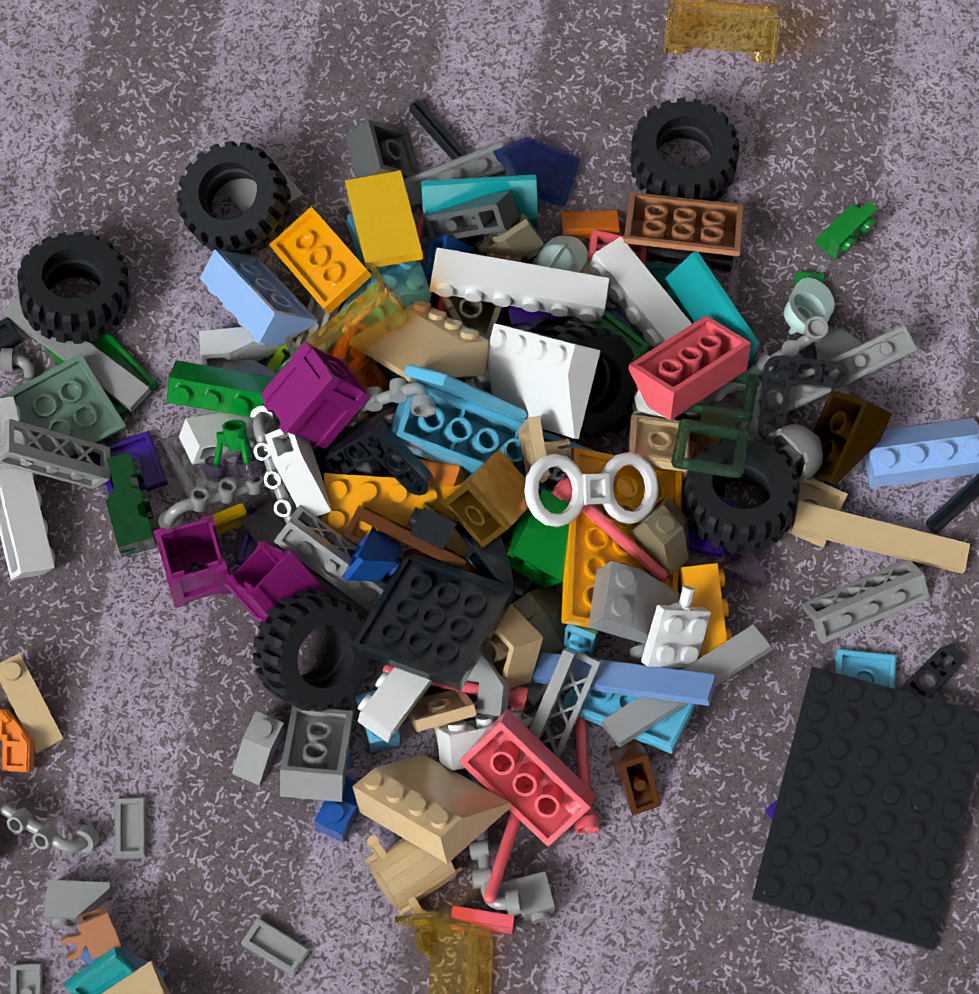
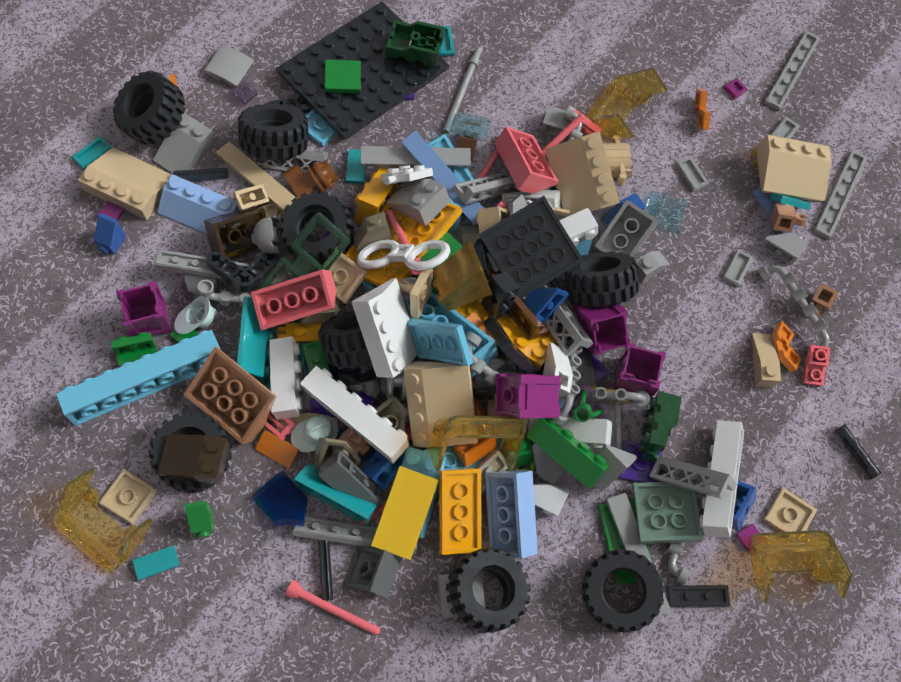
camera: 155 degrees left, 0 degrees up
none -> medium azure brick [56,330,221,426]
none -> tan tile [99,469,158,525]
none -> magenta container [116,281,173,337]
none -> teal tile [132,545,180,581]
none -> dark brown slope [157,434,230,485]
none -> green slope [185,500,215,539]
none -> tan slope [233,184,270,211]
none -> black tyre [238,103,309,161]
none -> dark orange beam [283,160,339,199]
none -> coral piece [285,580,380,635]
none -> green tile [325,60,361,93]
none -> teal tile [346,149,365,184]
none -> dark green piece [385,20,445,68]
none -> teal tile [439,26,455,57]
none -> light grey bar [442,47,482,133]
none -> clear light blue slope [452,112,492,140]
none -> light grey slope [594,444,637,492]
none -> clear light blue slope [645,191,687,233]

